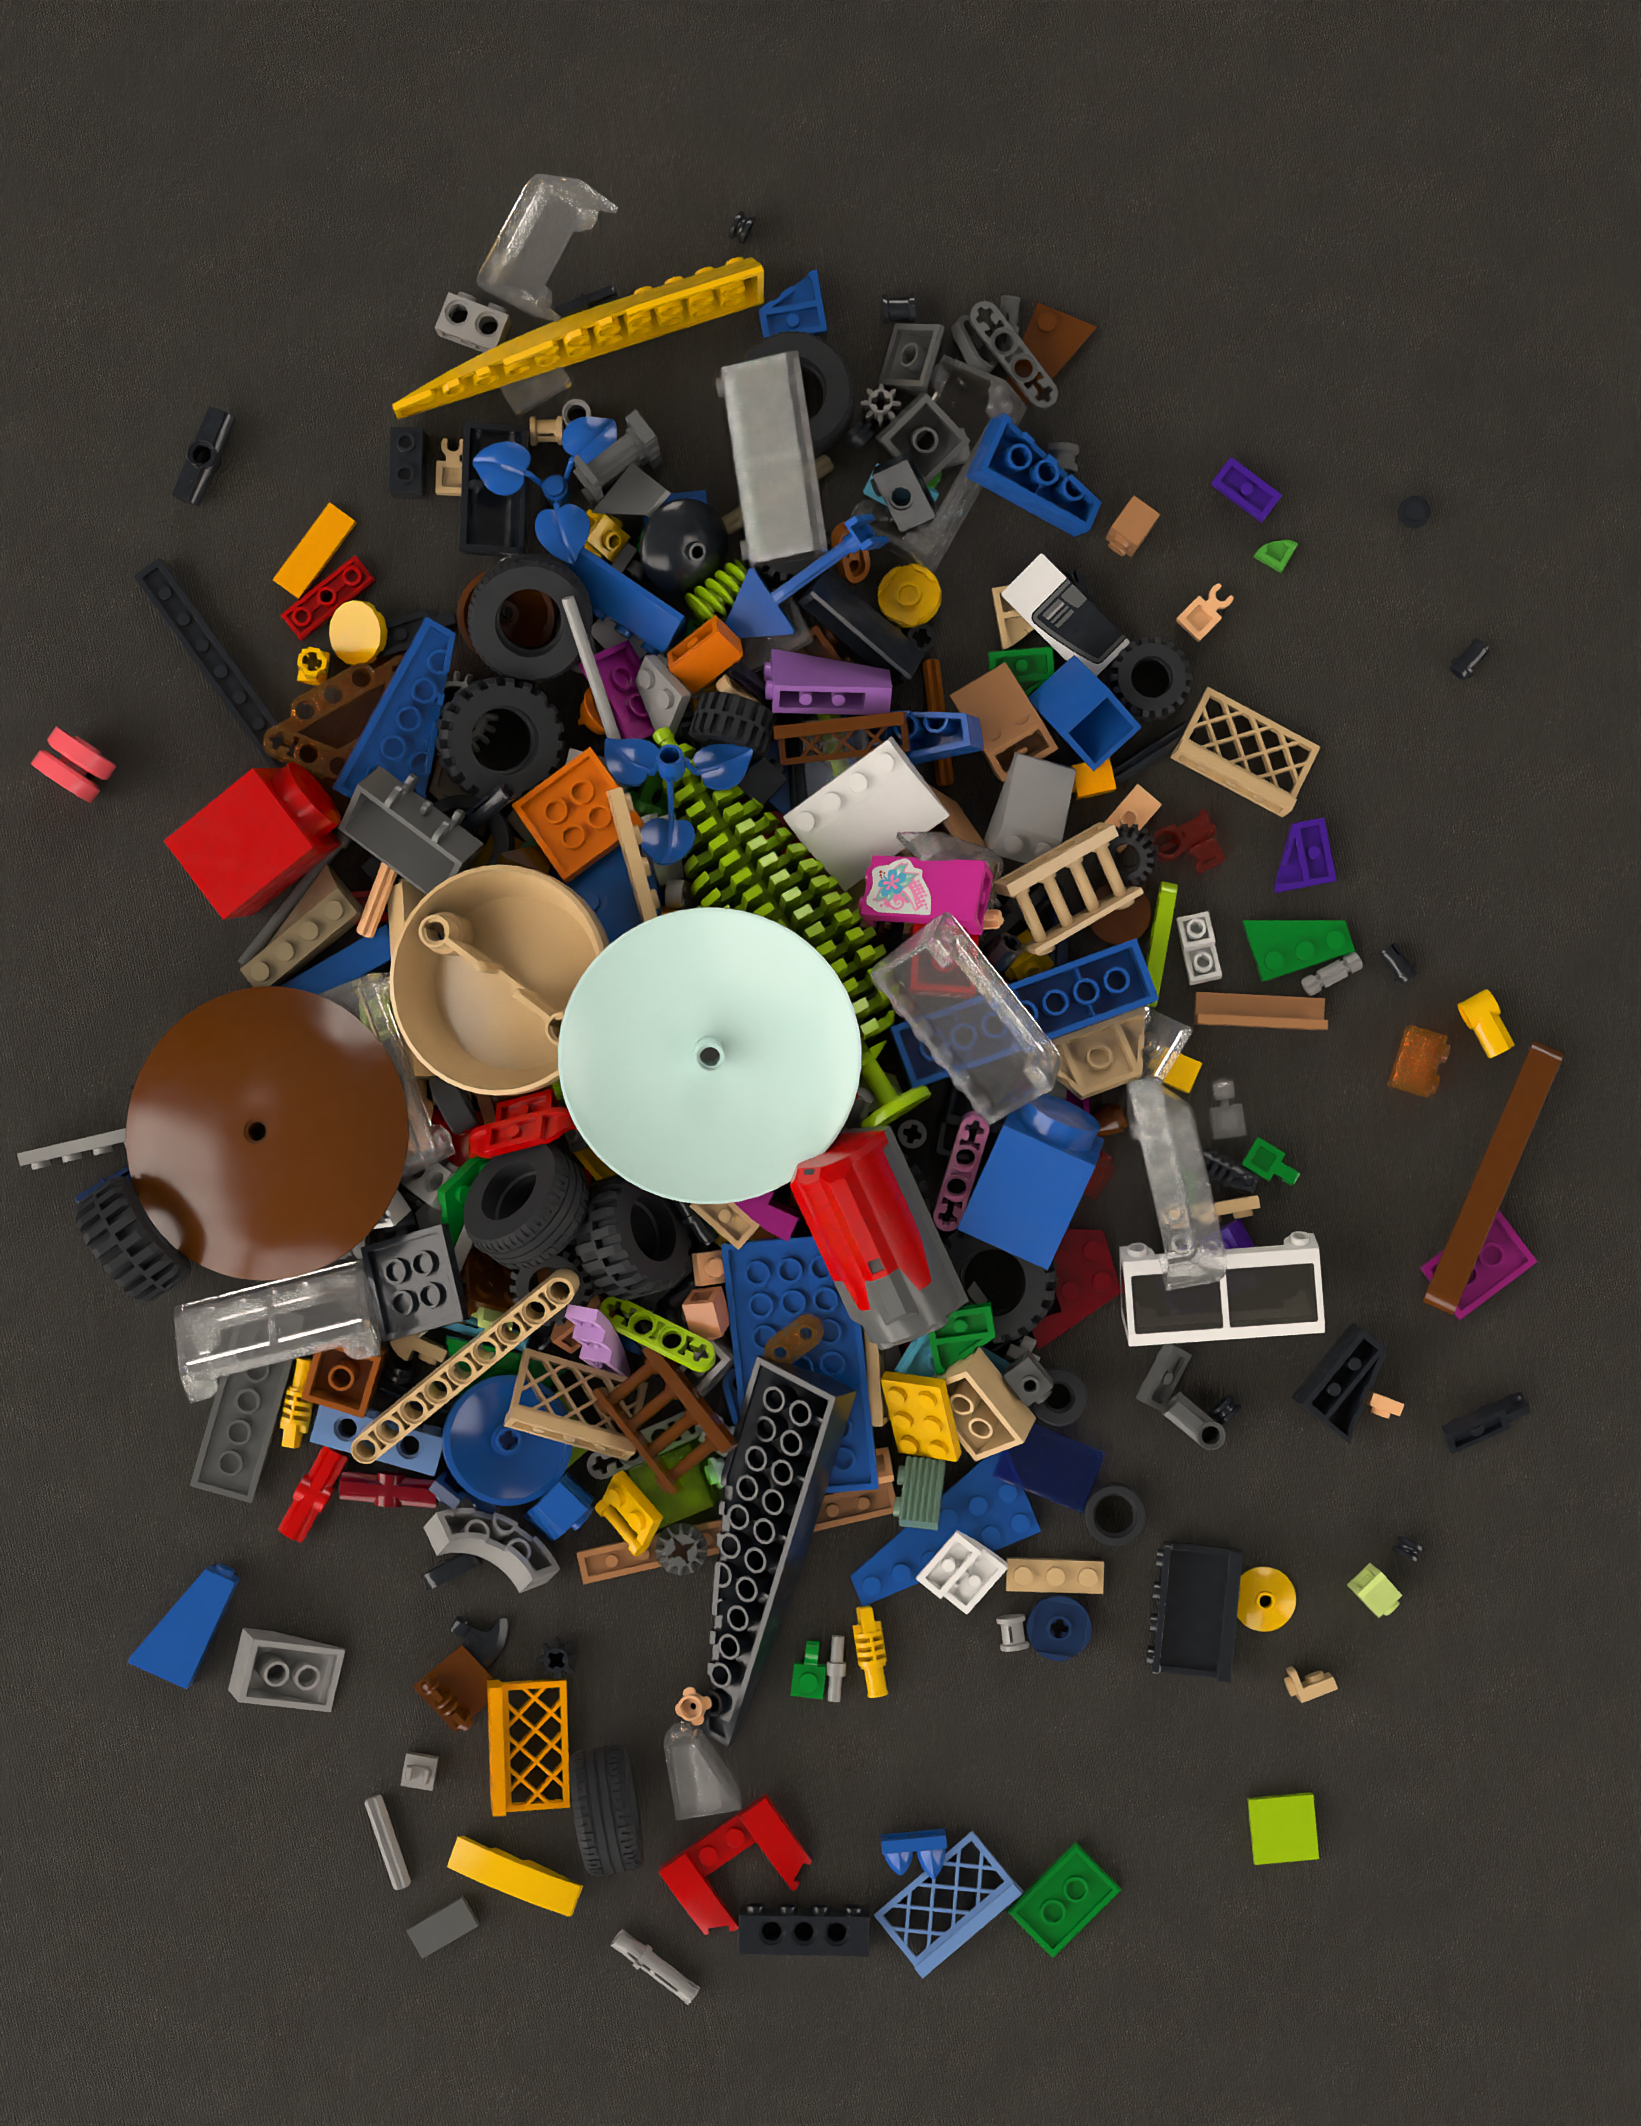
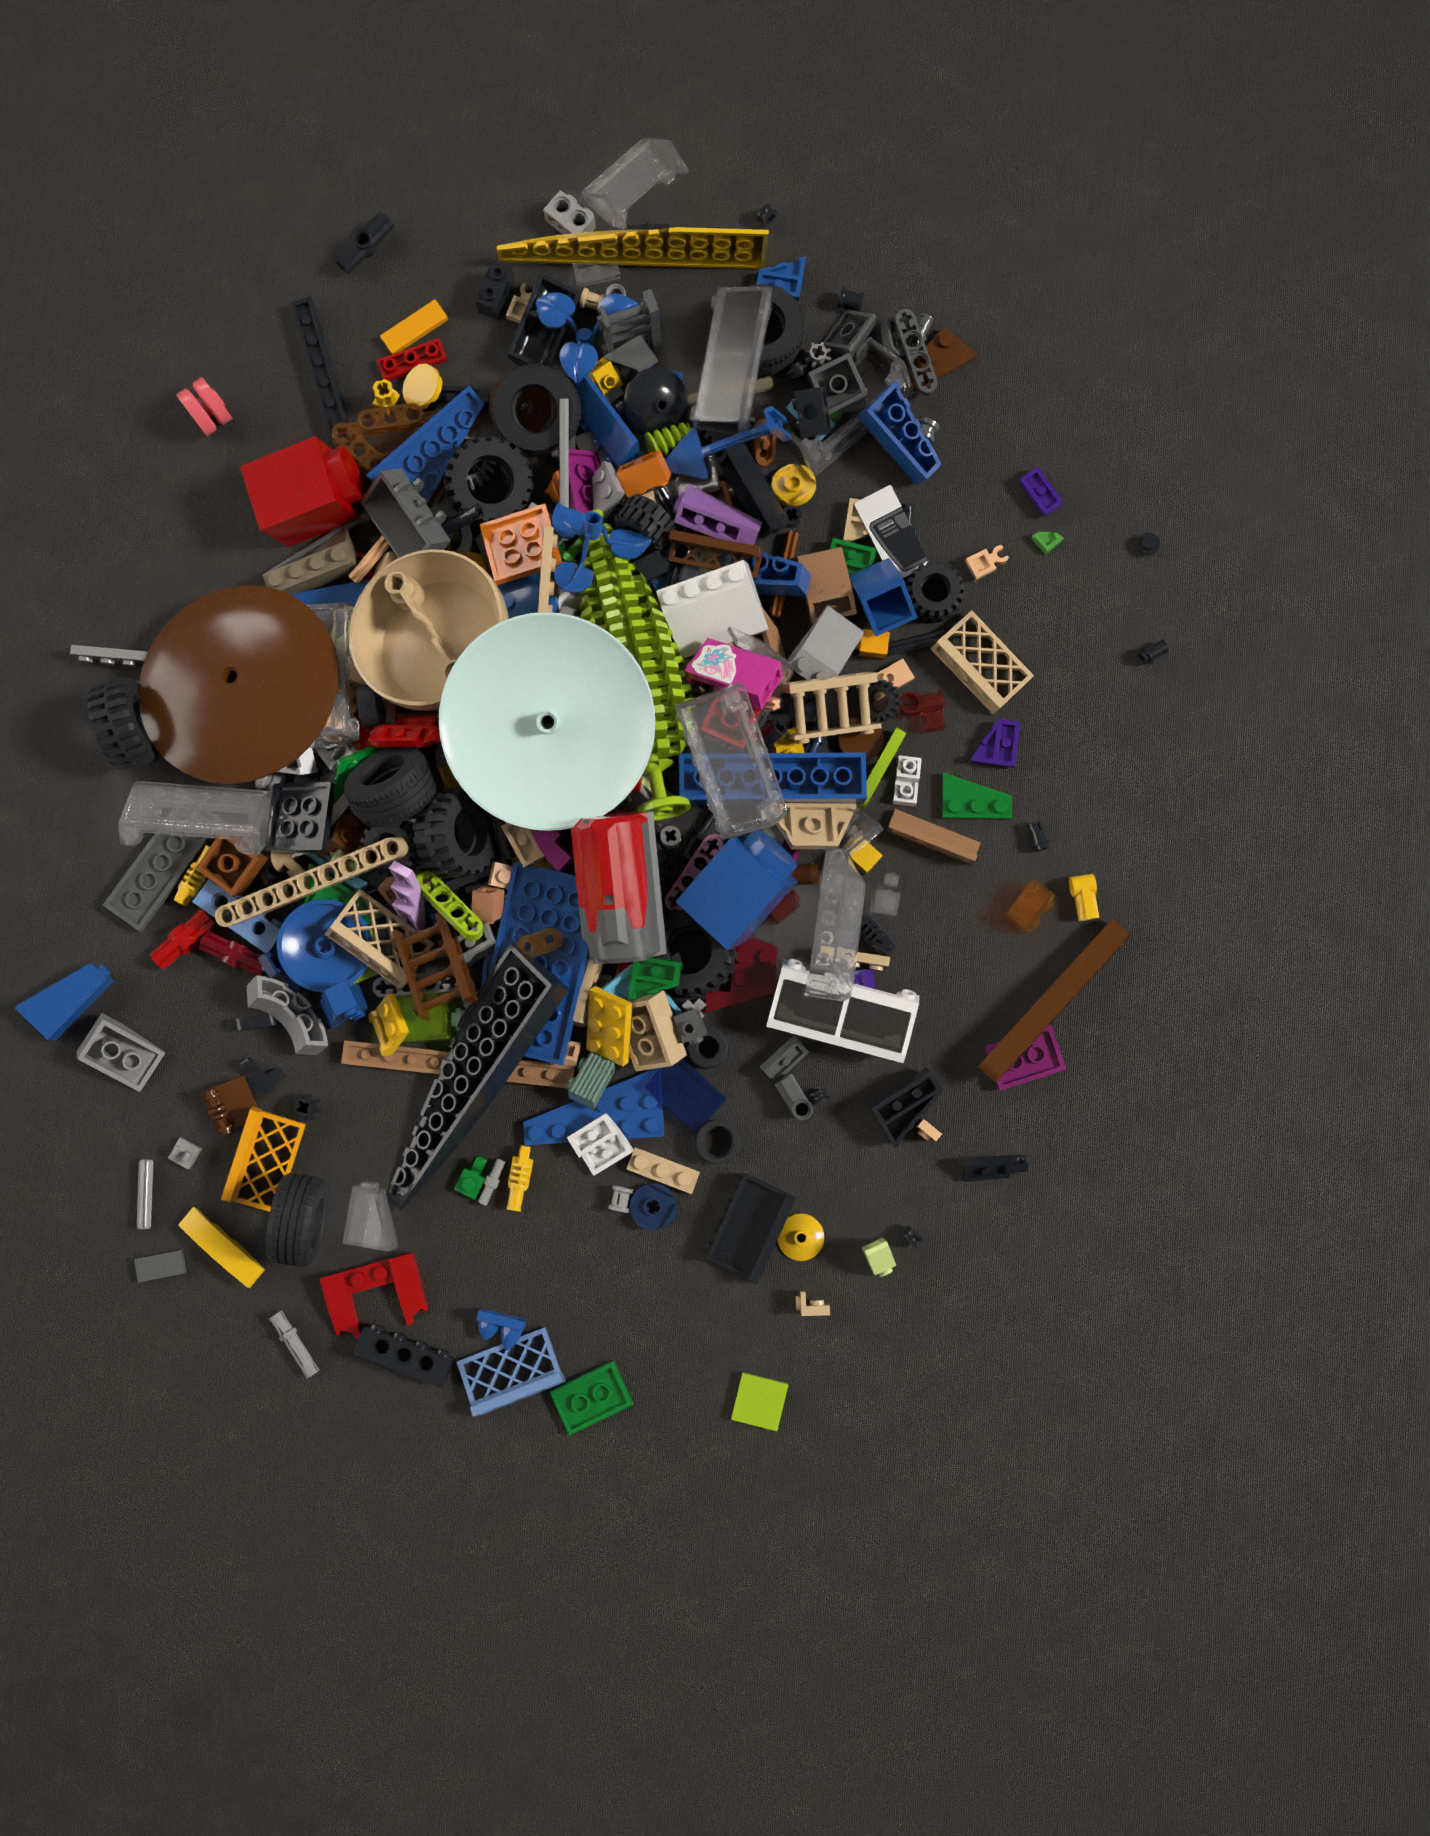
camera: 20 degrees right, 5 degrees down
dark grey gear [655,1523,707,1576] -> none
light nougat plate [675,1687,712,1726] -> none
medium nougat brick [1105,496,1160,557] -> none
green plate [1241,1137,1300,1186] -> none
light grey axle [1301,952,1363,995] -> none

